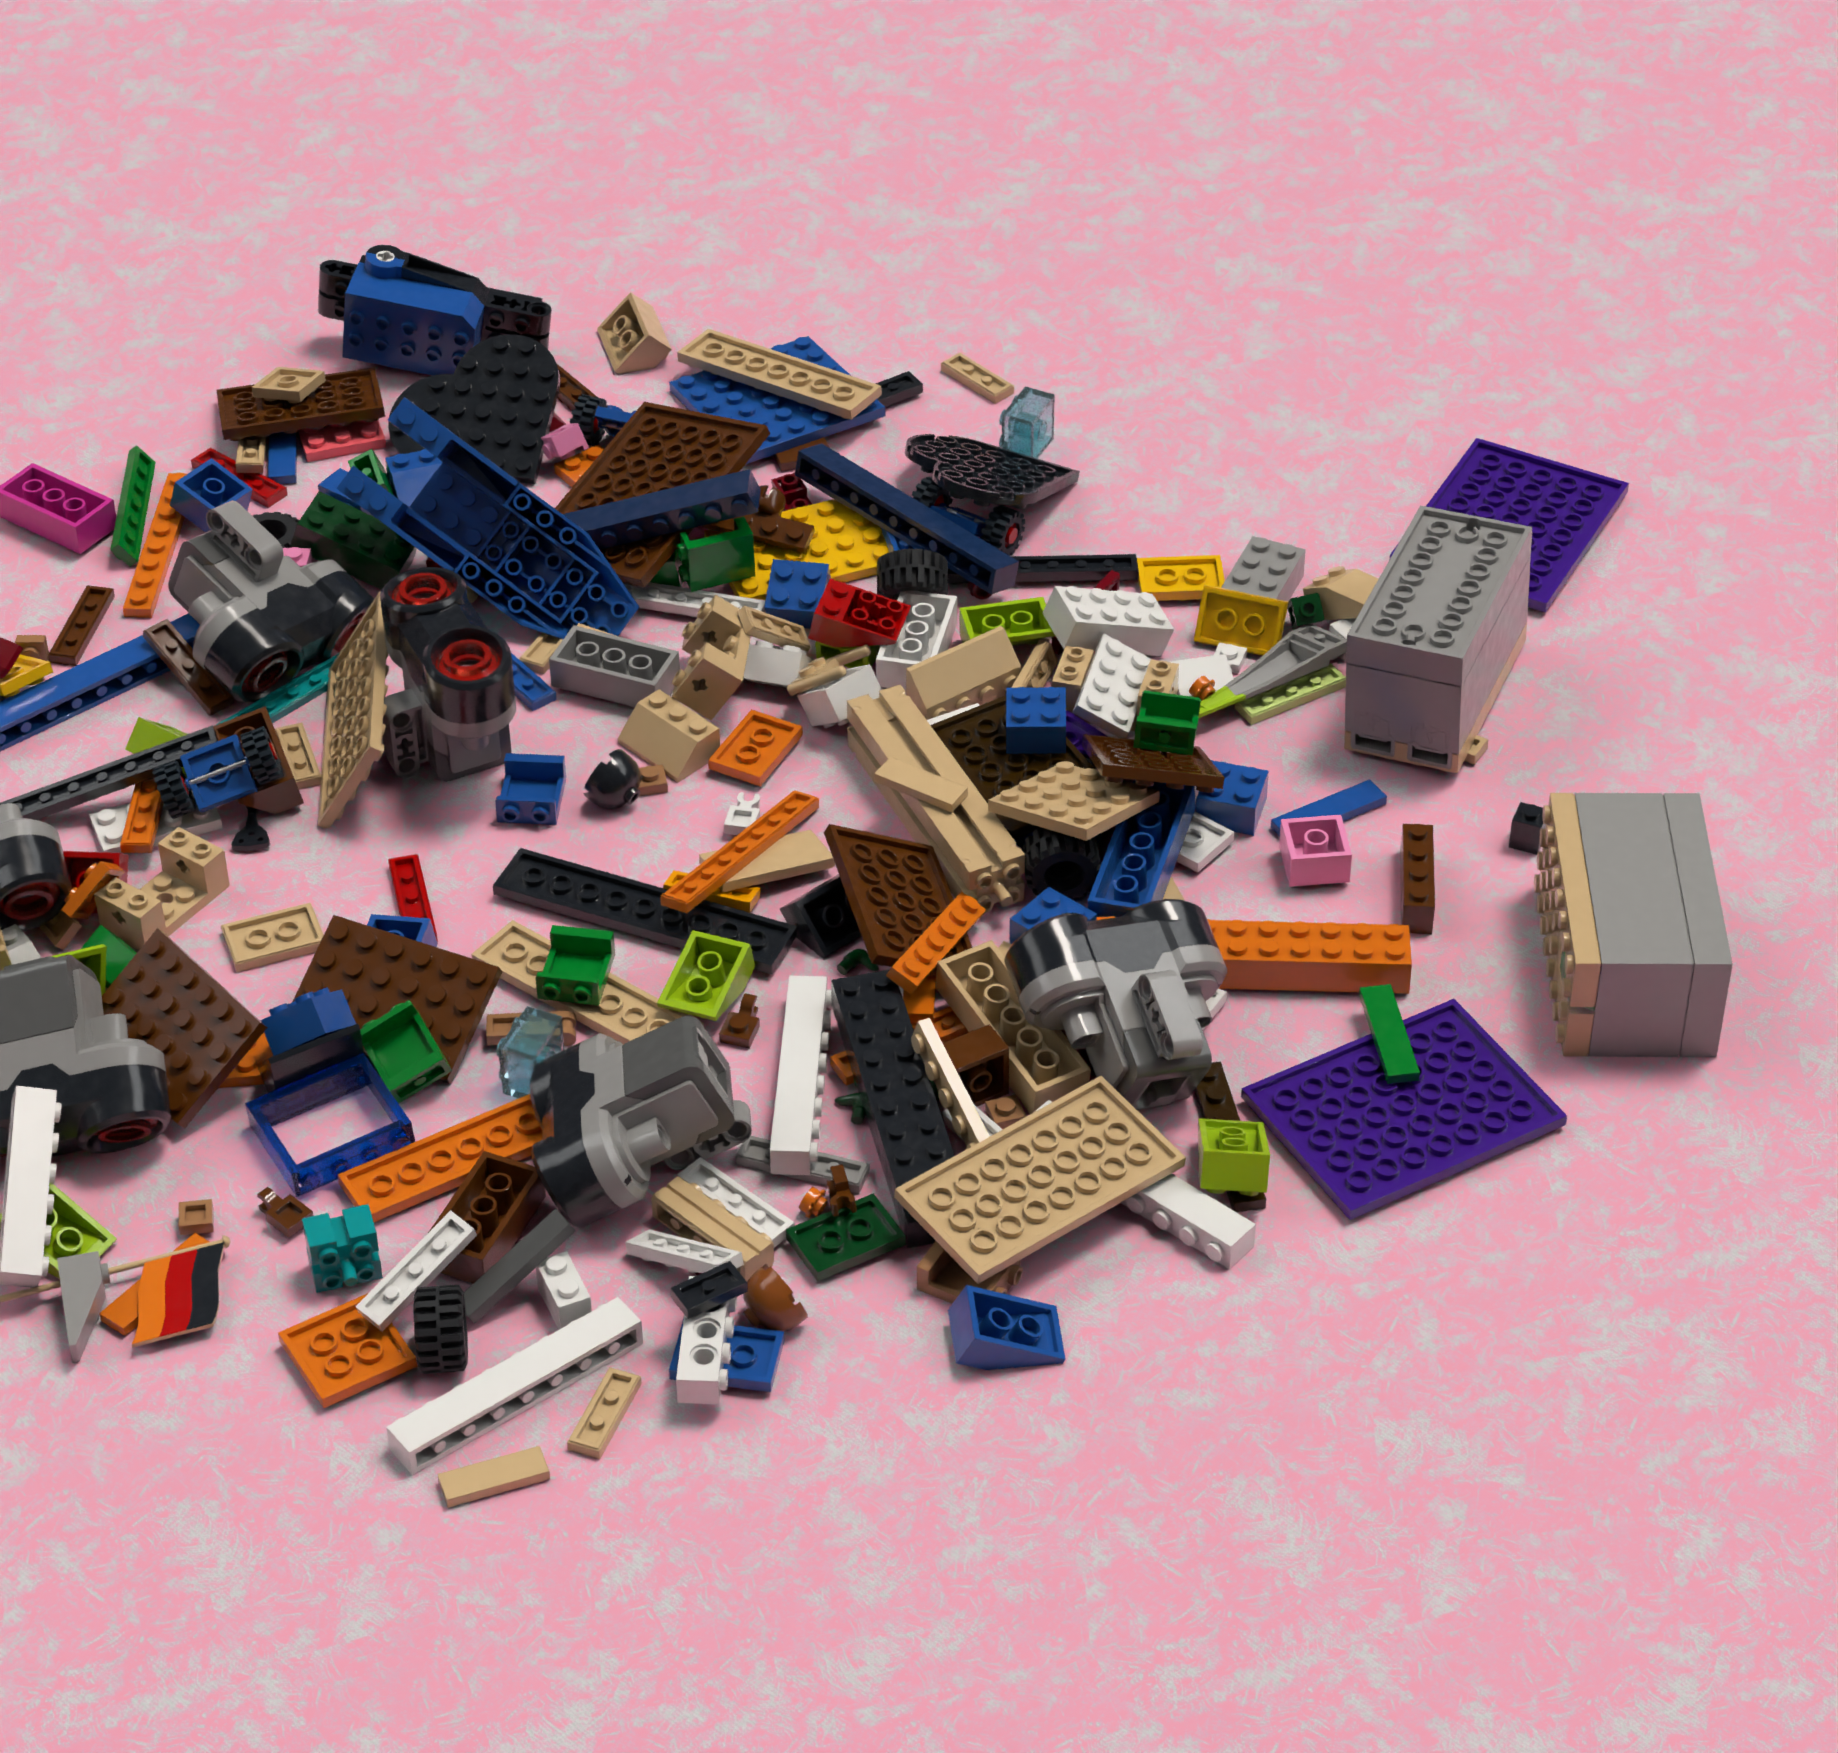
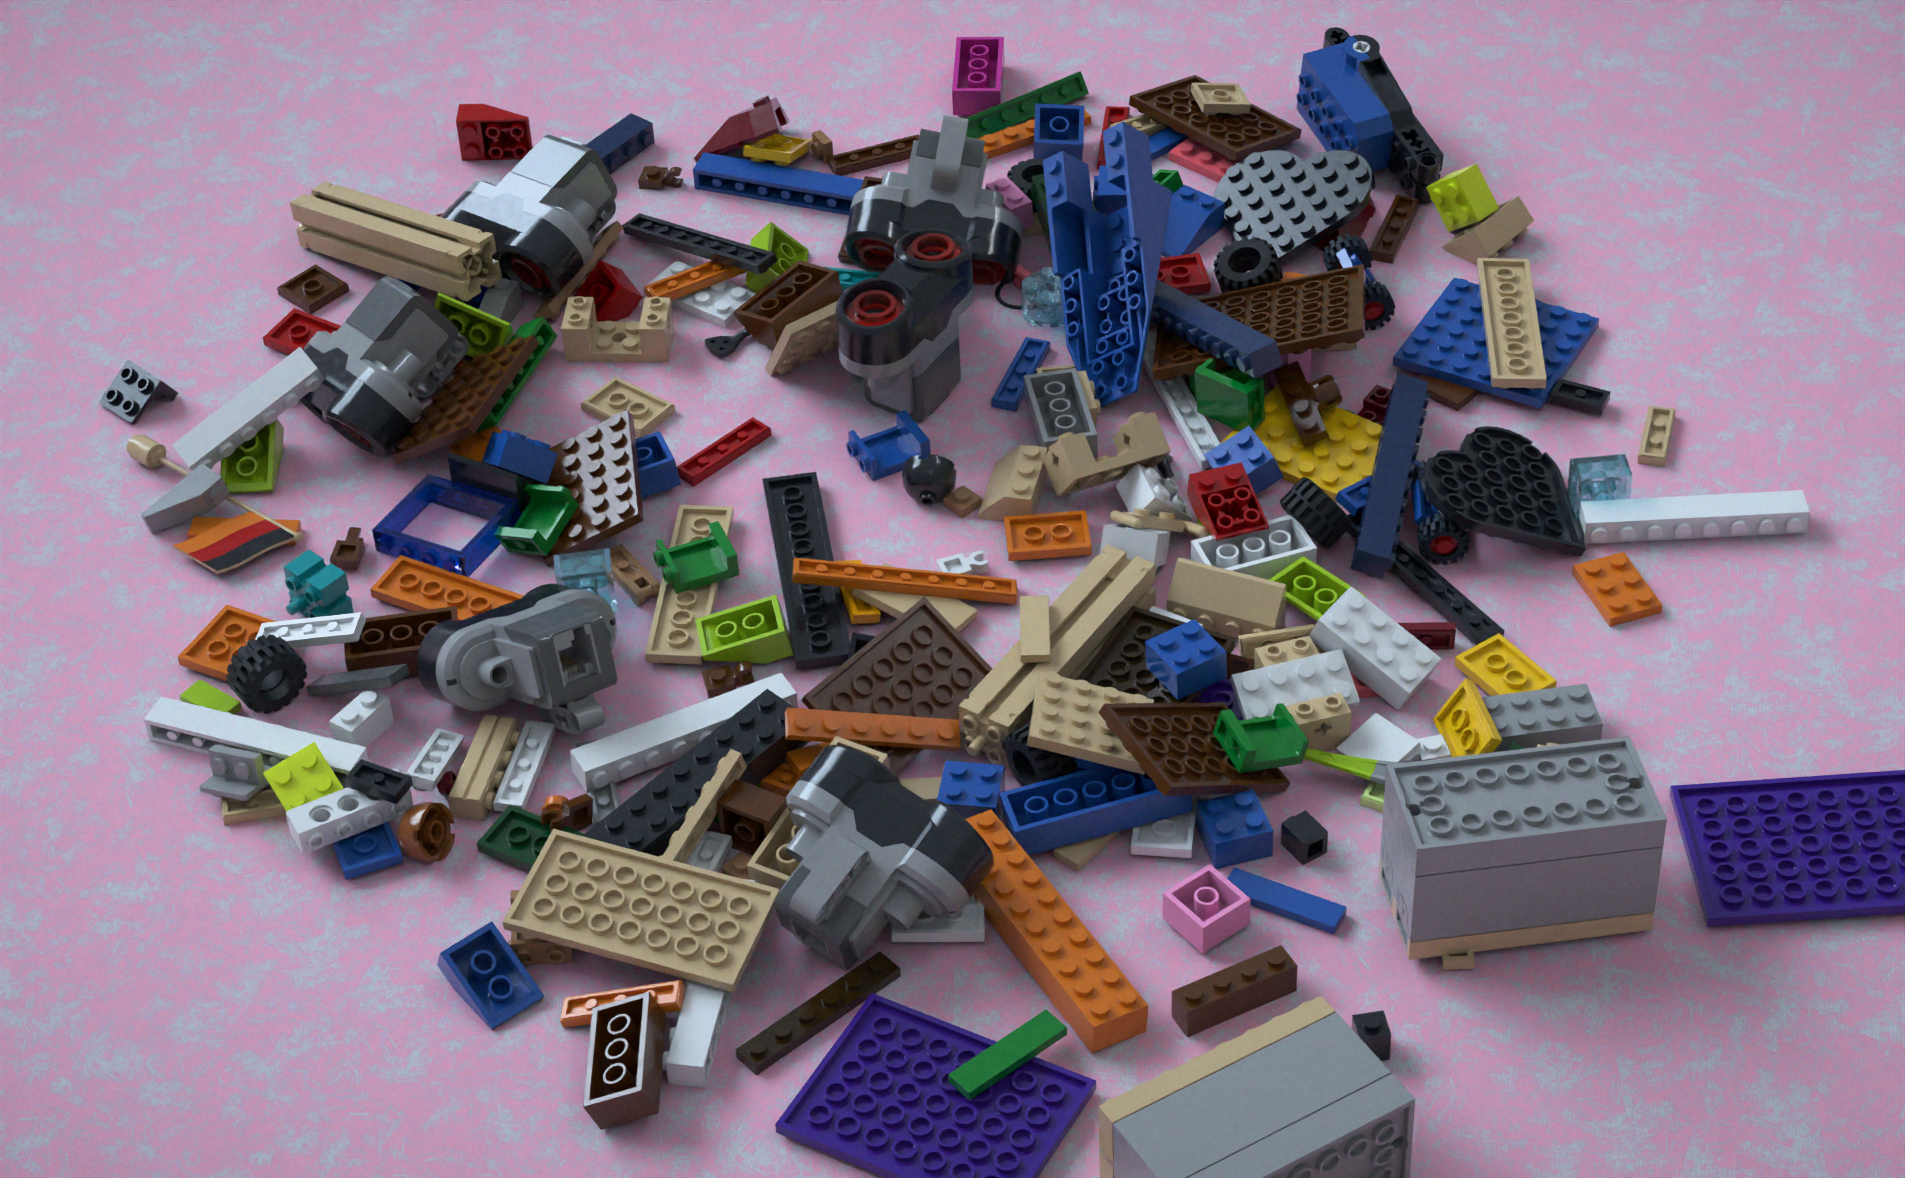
camera: 60 degrees right, 0 degrees up
orange plate [61,861,125,919] -> none
plate [153,726,284,819] -> none
medium nougat plate [179,1199,214,1235] -> none
tan tile [438,1446,550,1508] -> none
bright pink brick [541,423,589,460] -> none
tan tile [737,606,811,652] -> none
orange plate [1189,676,1216,701] -> none
lime slope [1198,1118,1270,1196] -> none
none -> lime tile [179,679,242,715]
none -> light grey bracket [200,745,272,801]
none -> neon yellow brick [263,742,344,811]
none -> orange tile [560,980,685,1028]
none -> reddish brown brick [583,992,666,1130]
none -> black tyre [1214,237,1283,293]
none -> black brick [1281,810,1328,865]
none -> neon yellow brick [1426,163,1499,232]
none -> orange plate [1572,552,1662,627]
none -> white brick [1579,490,1809,544]

